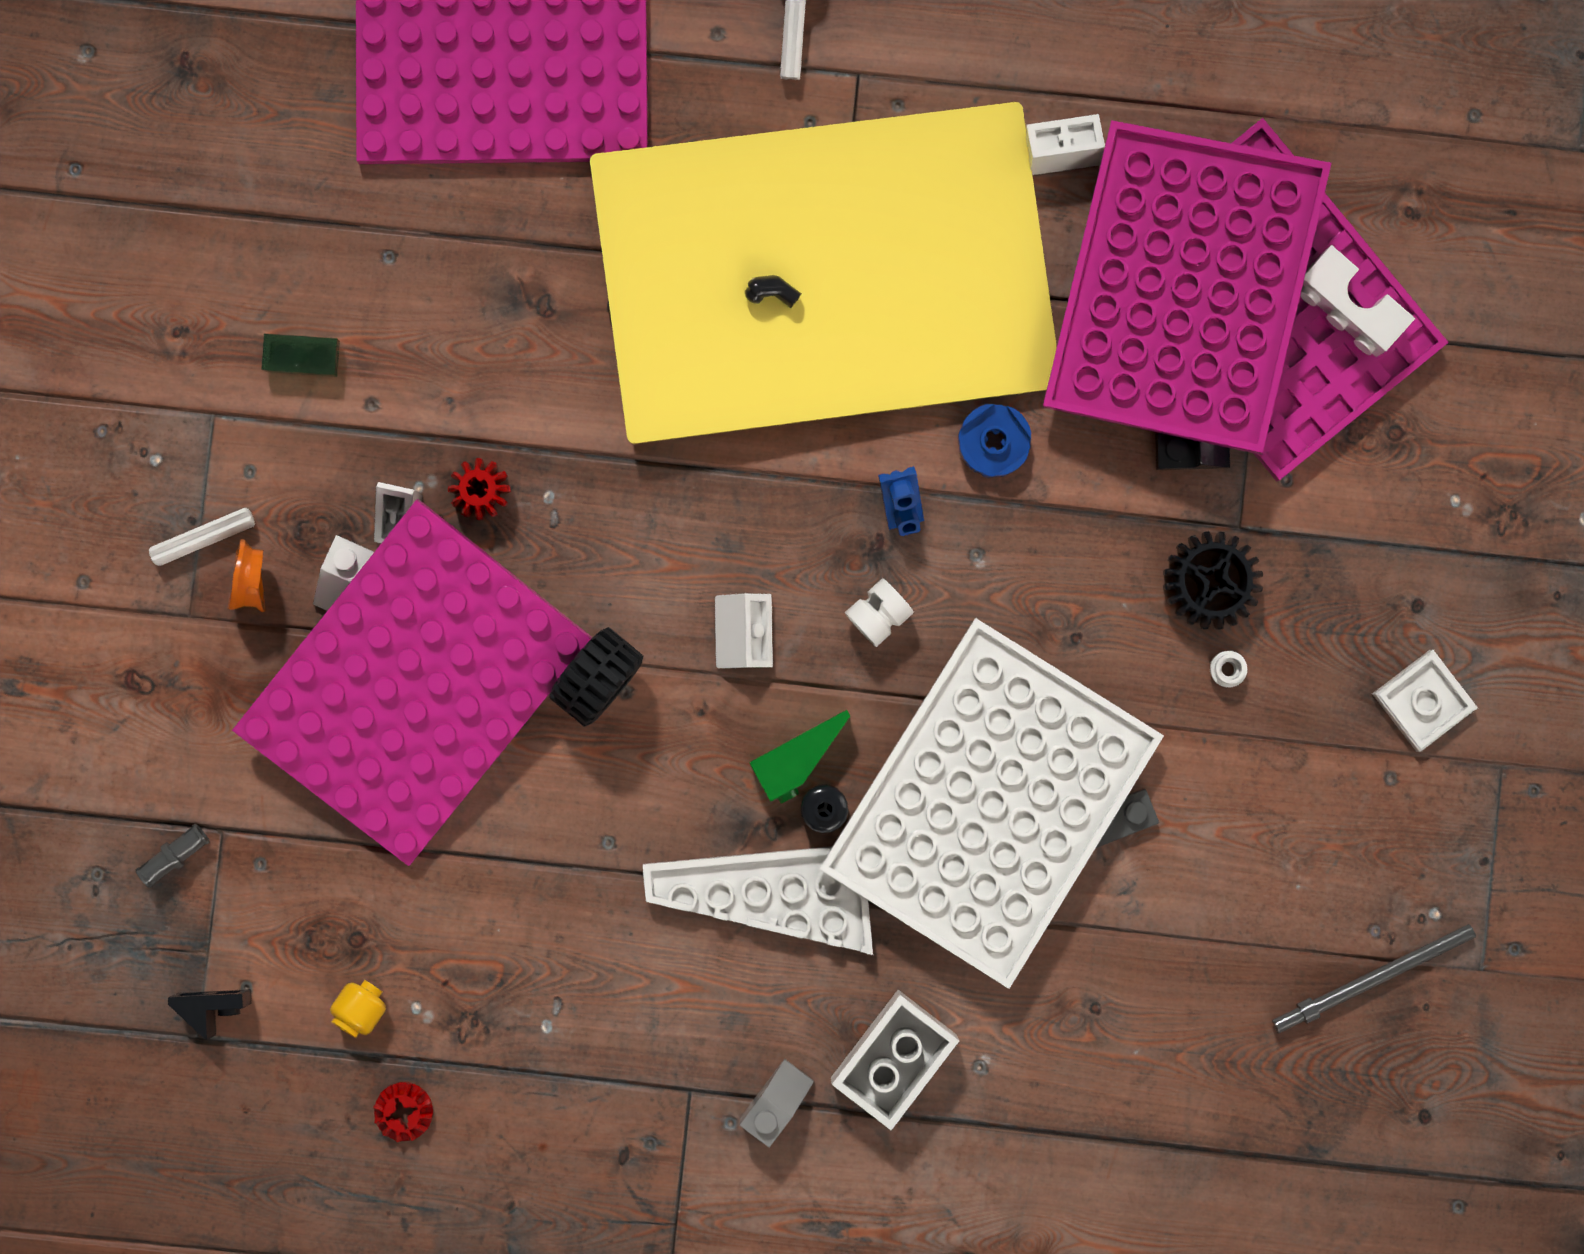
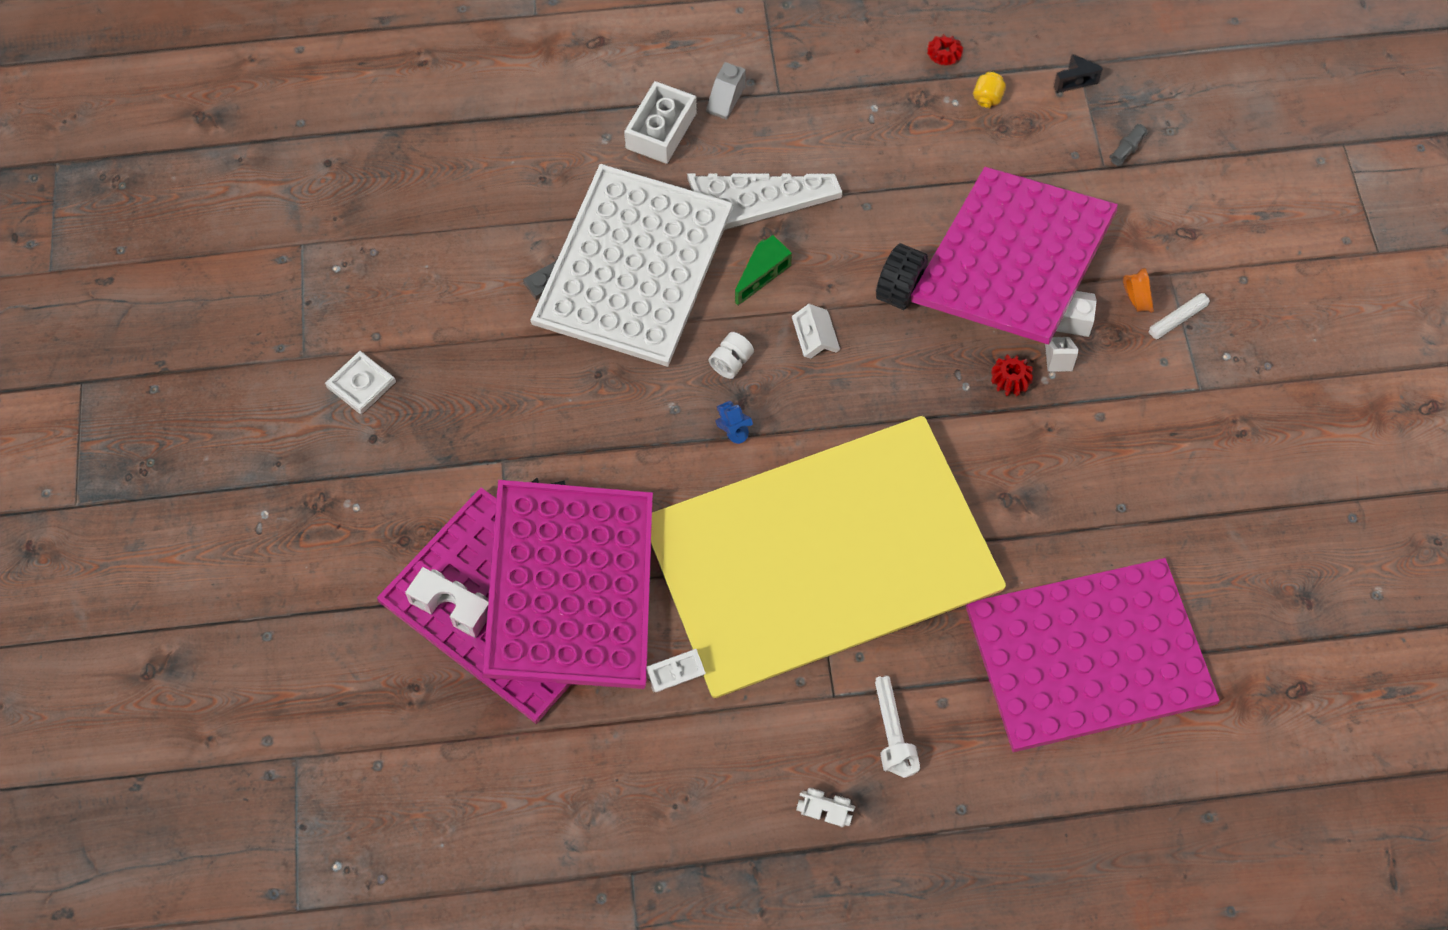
camera: 170 degrees right, 25 degrees down
clear green plate [261,334,340,377] -> none
black arm [745,275,802,308] -> none
black head [801,784,849,833] -> none
blue plate [958,404,1031,478] -> none
black gear [1163,531,1263,630] -> none
white plate [1210,651,1247,687] -> none
dark grey bar [1272,924,1476,1033] -> none

